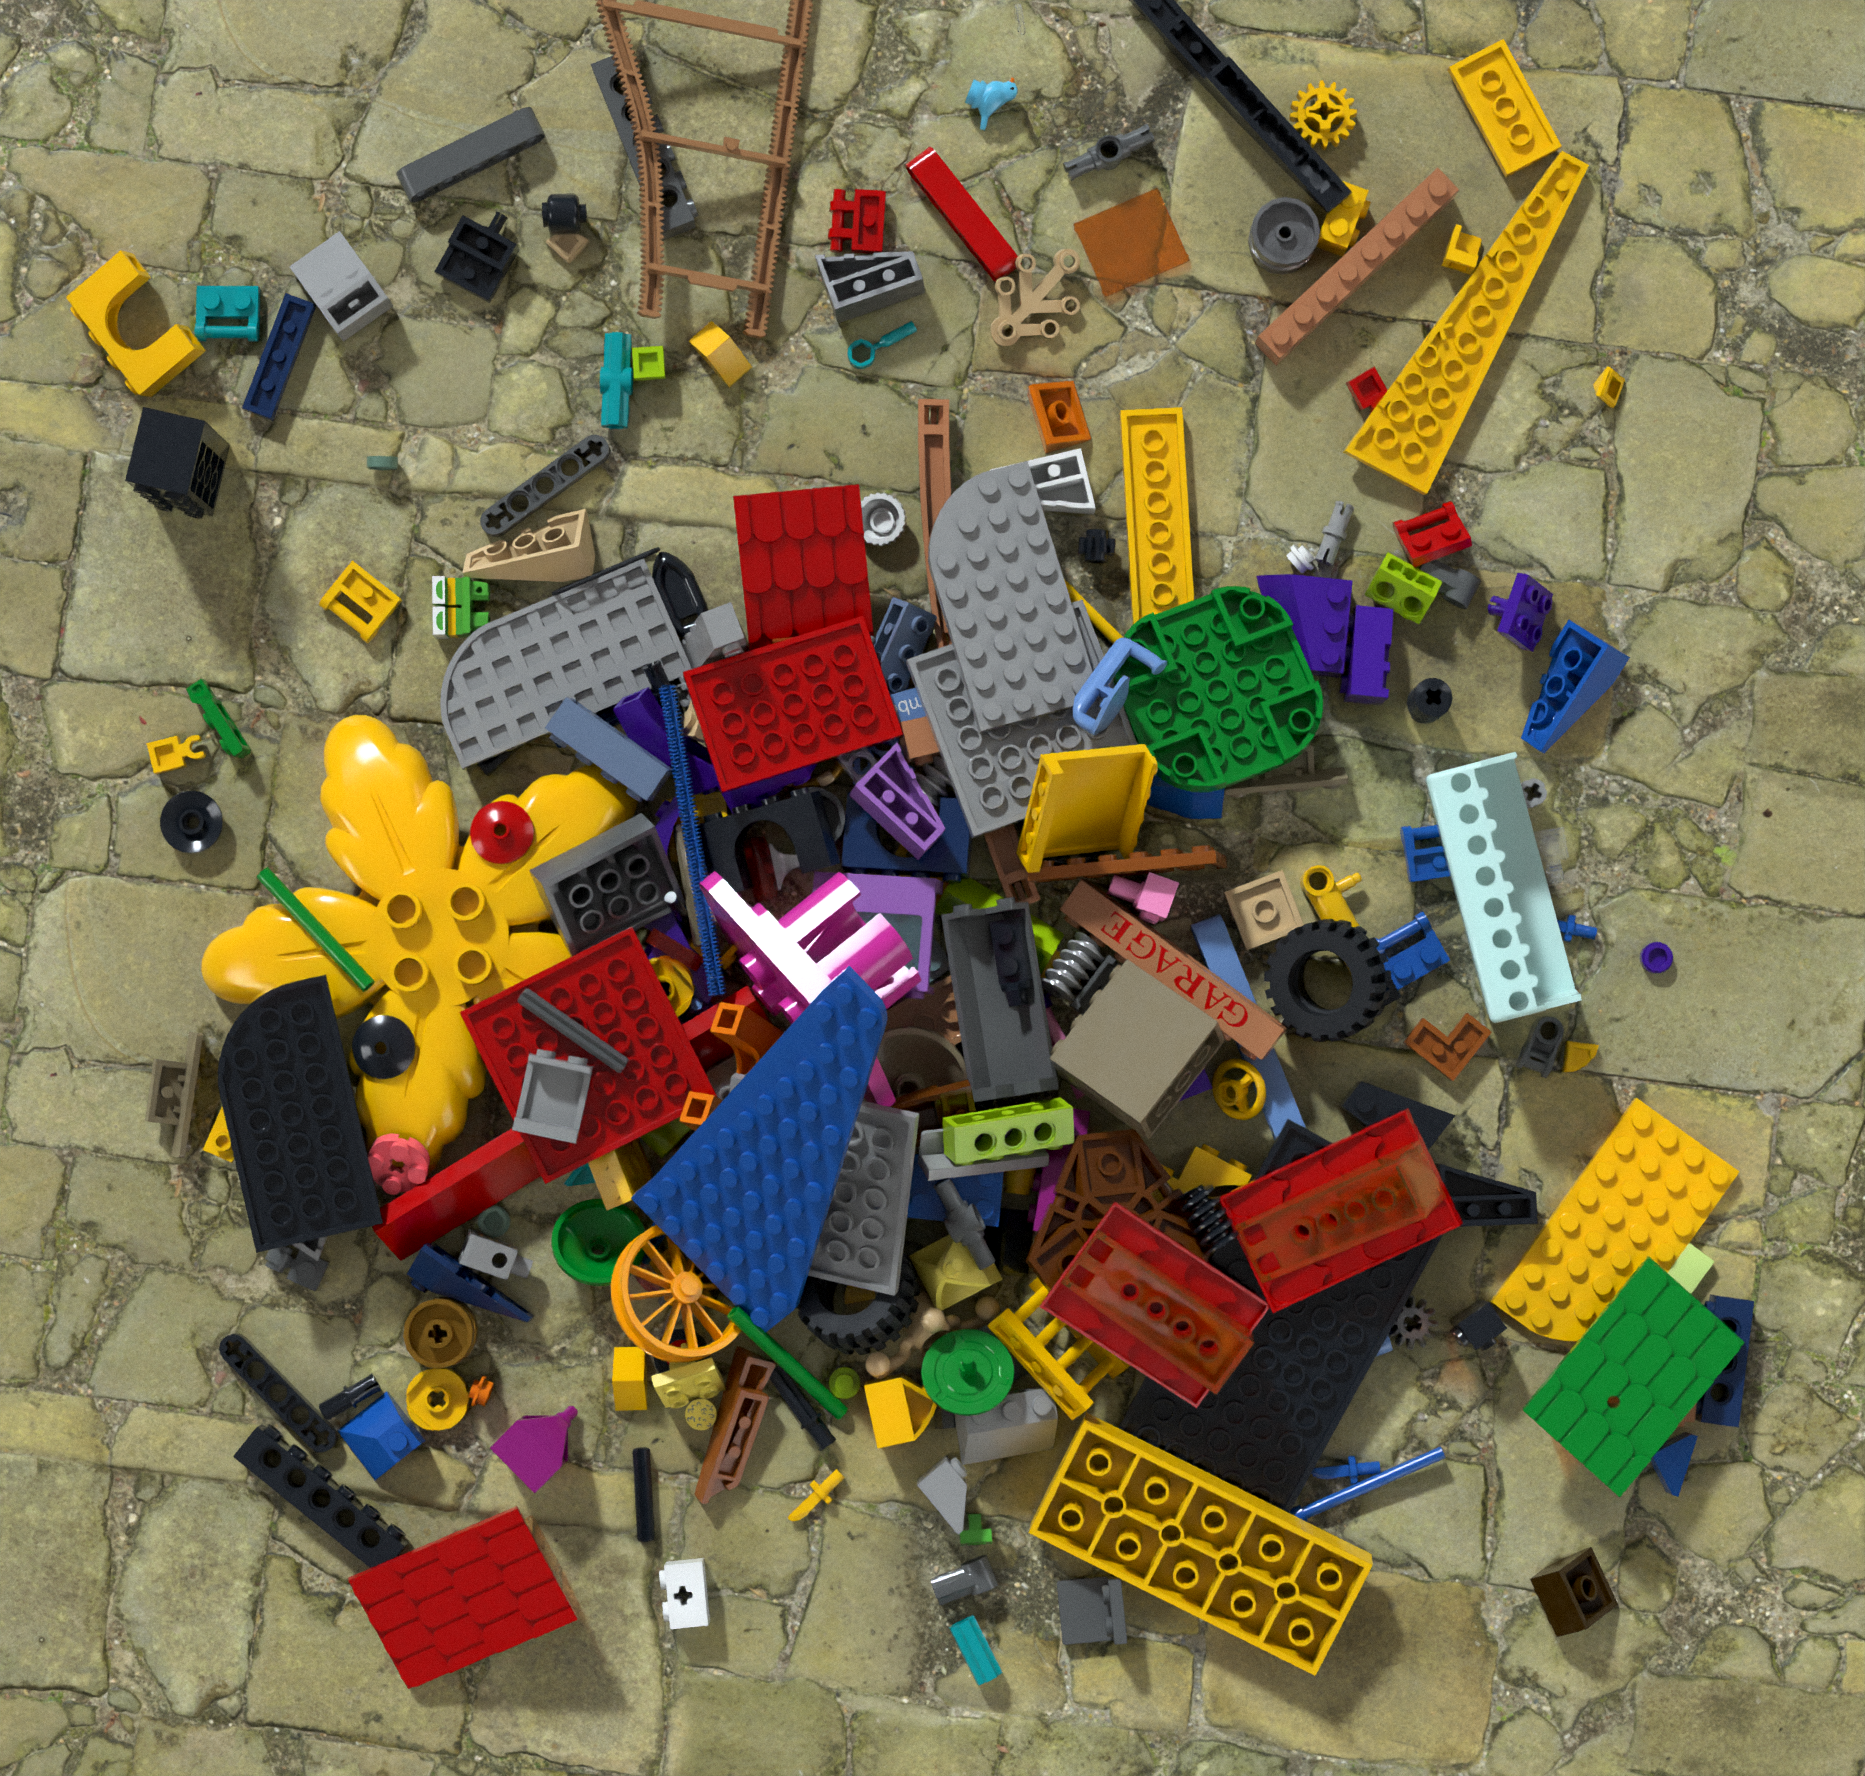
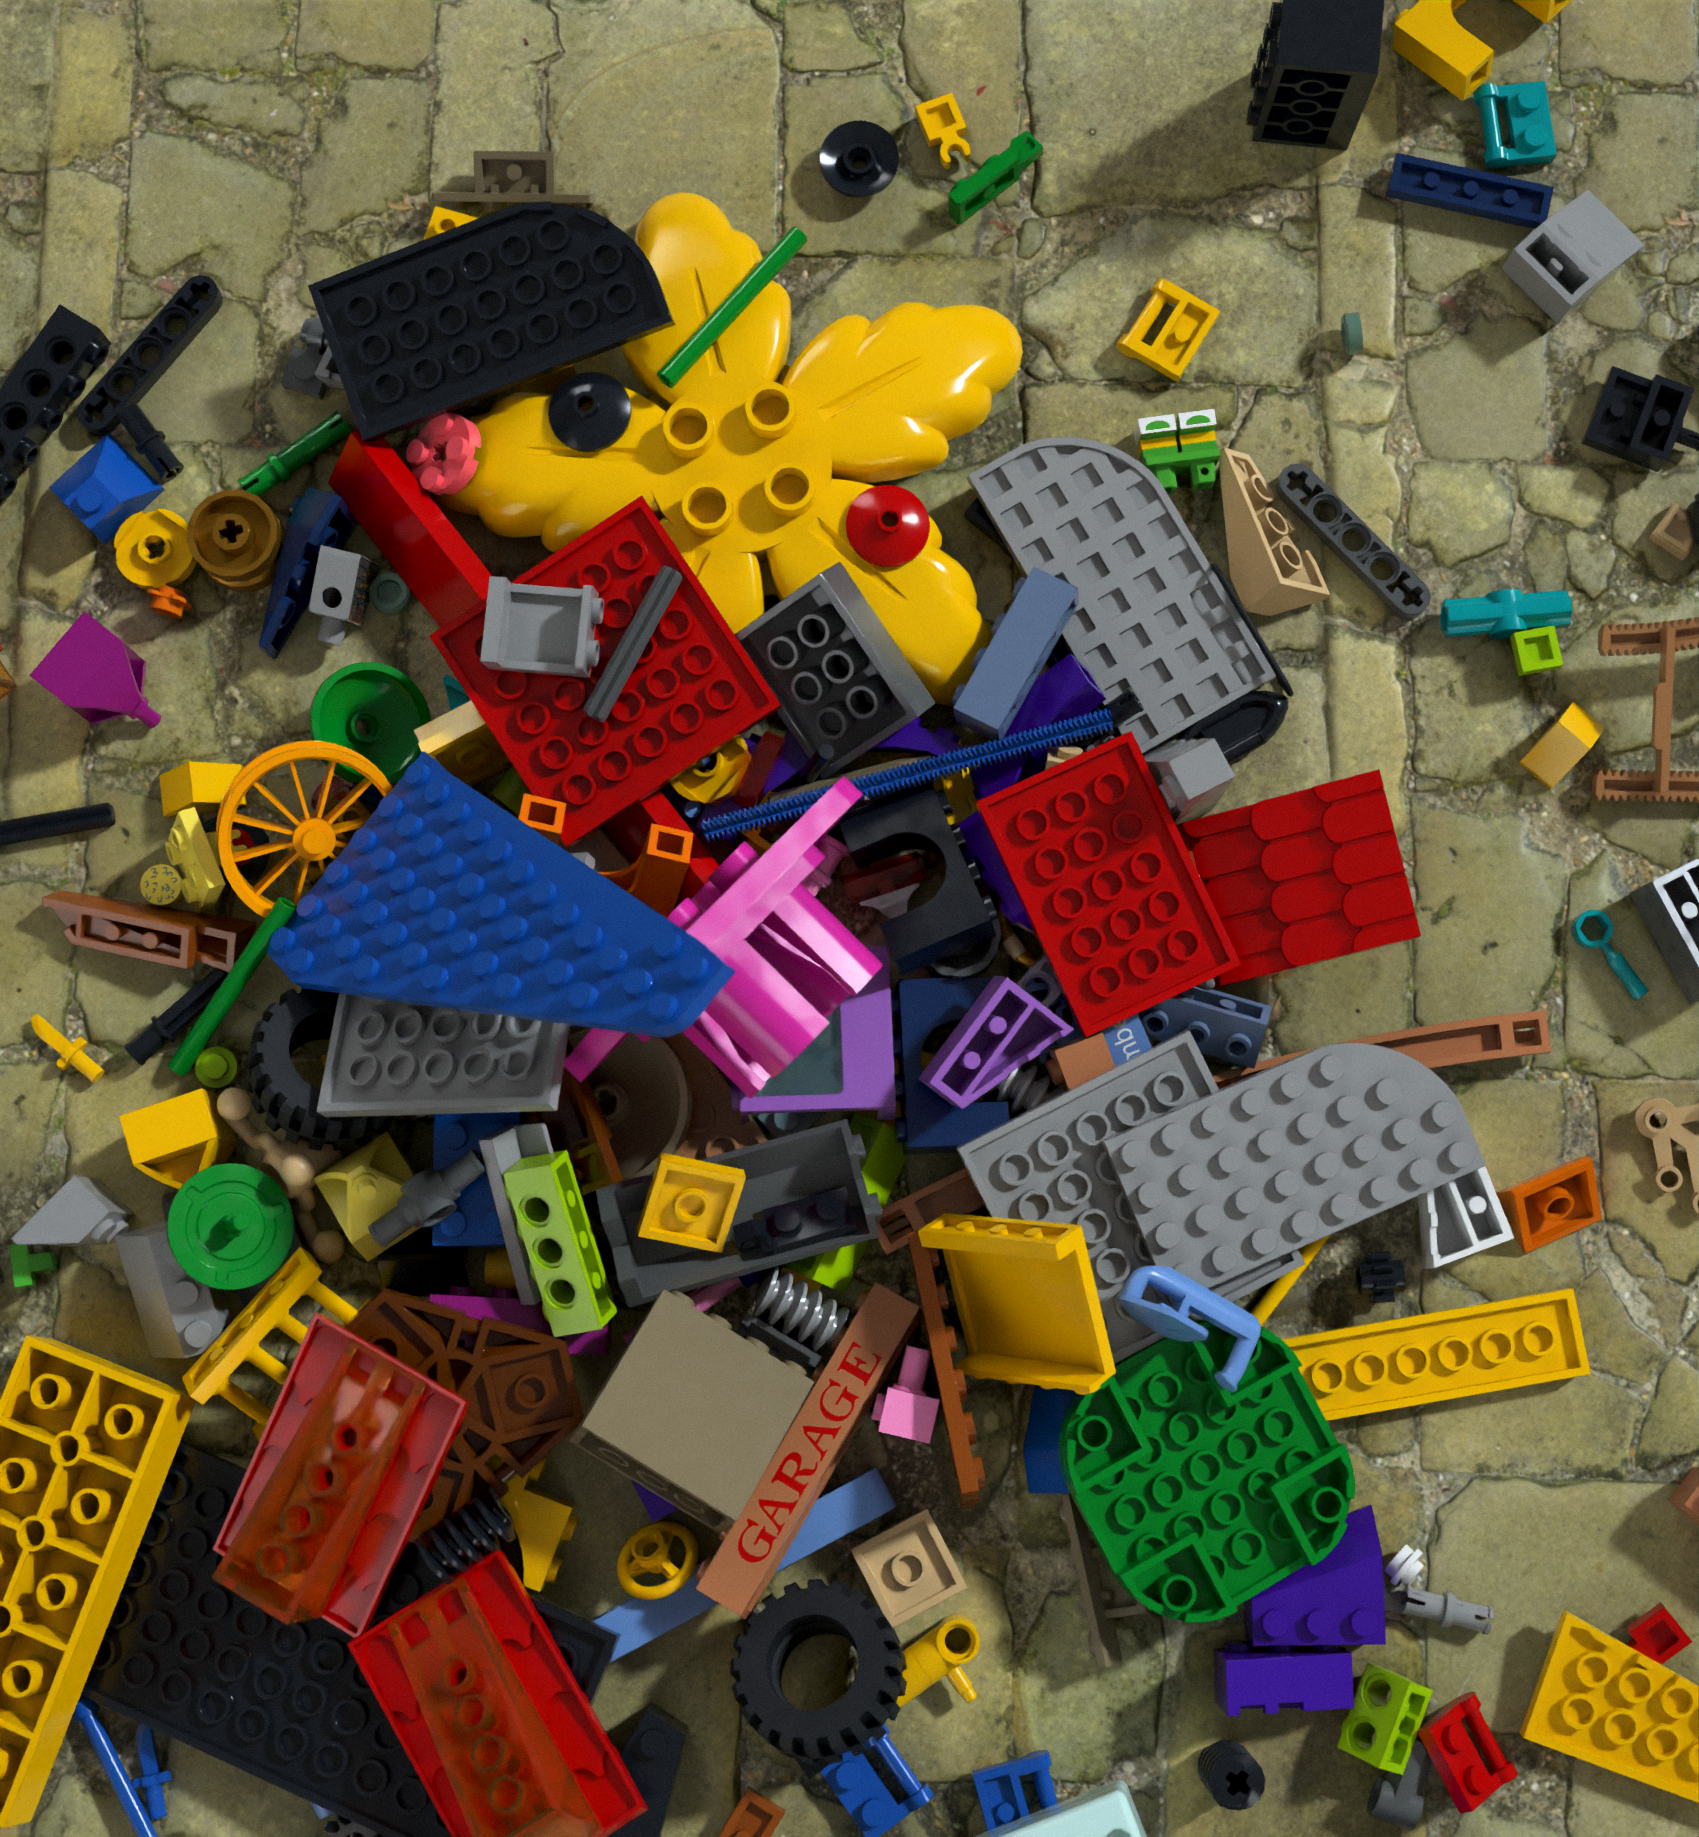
camera: 85 degrees right, 5 degrees down
white hat [861,493,907,546] -> none
none -> green pin [237,410,352,497]
none -> yellow plate [637,1152,746,1253]

